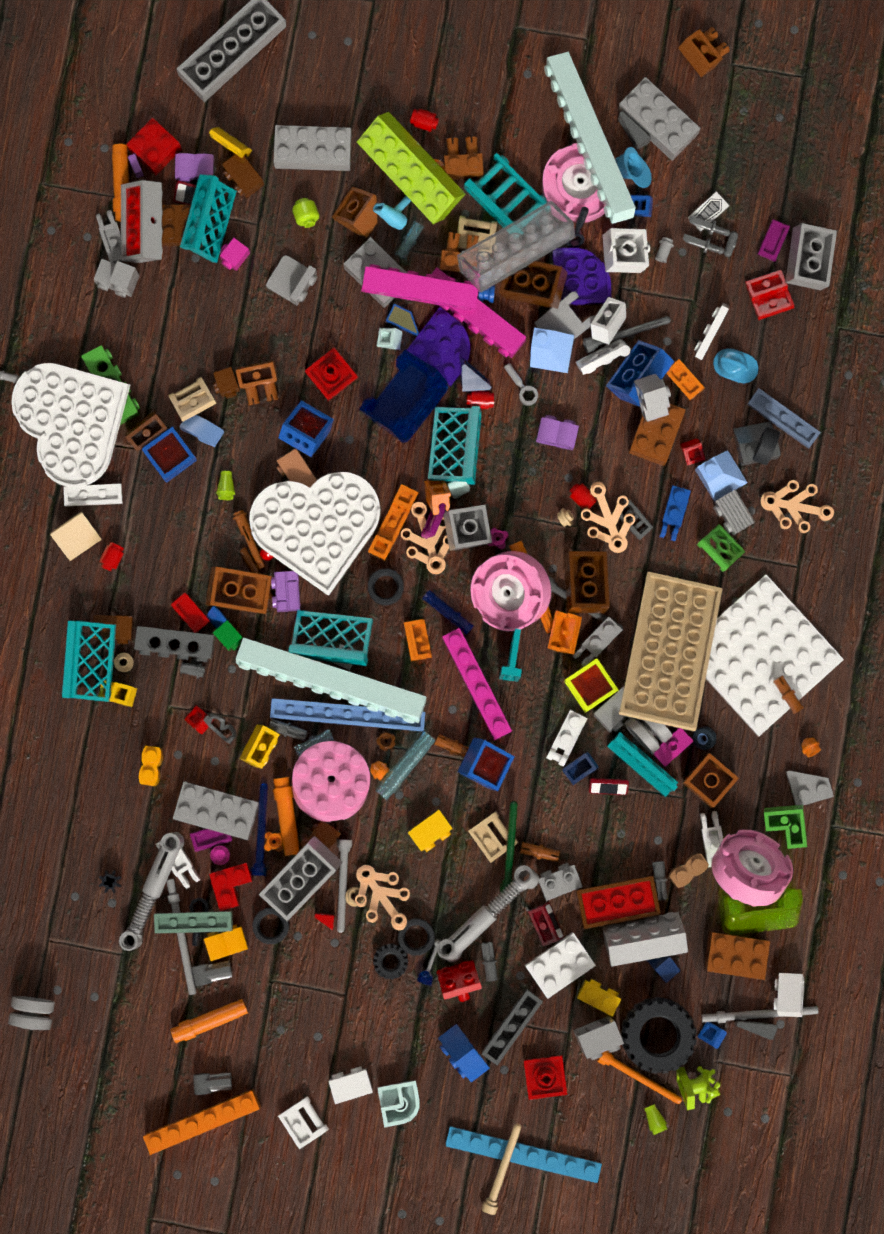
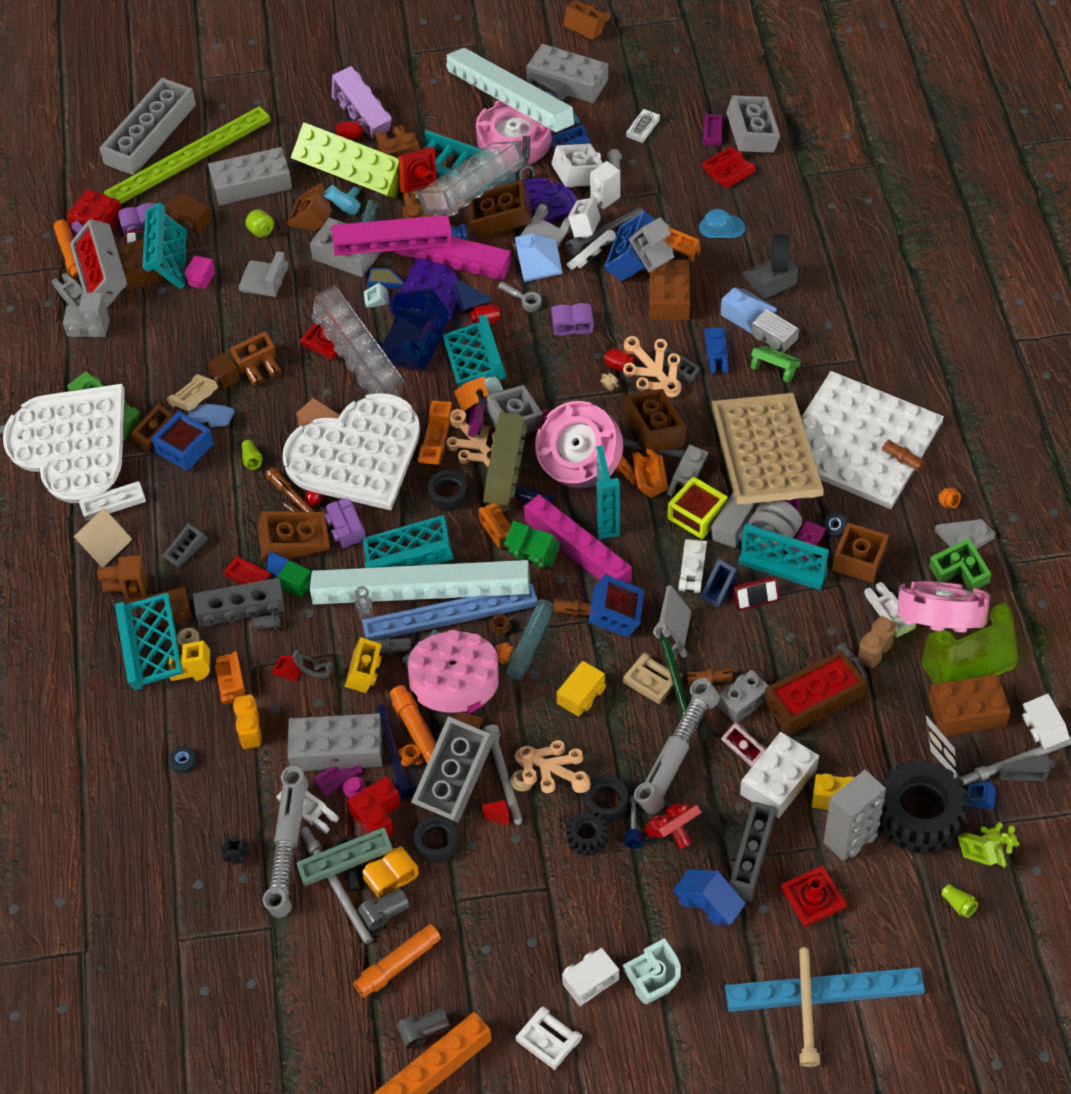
camera: 10 degrees left, 30 degrees down
light grey wheel [8,996,55,1030] -> none
red brick [99,542,124,572] -> none
yellow slope [209,127,252,158] -> none
blue piece [279,400,334,457] -> none
dark grey axle [482,942,498,981] -> none
orange piece [597,1050,682,1104] -> none
light grey brick [602,912,688,967] -> none
dark blue slope [646,956,681,983] -> none
red slope [680,439,705,466] -> none
dark grey piece [683,216,738,257] -> none
white wing [694,303,730,360] -> none
sand blue plate [747,389,821,449] -> none
light nougat plant [760,480,834,533] -> none
none -> dark orange brick [97,555,148,603]
none -> lime plate [104,106,271,204]
none -> dark grey slope [162,523,208,568]
none -> black wheel [169,746,197,774]
none -> orange hinge [215,651,246,705]
none -> clear brick [312,285,404,397]
none -> lavender wedge [332,66,392,139]
none -> clear pin [355,586,373,621]
none -> red plate [398,147,437,194]
none -> olive brick [483,412,527,506]
none -> green brick [504,521,561,569]
none -> white brick [590,161,620,209]
none -> light grey flag [653,585,691,659]
none -> sticker [926,715,959,778]

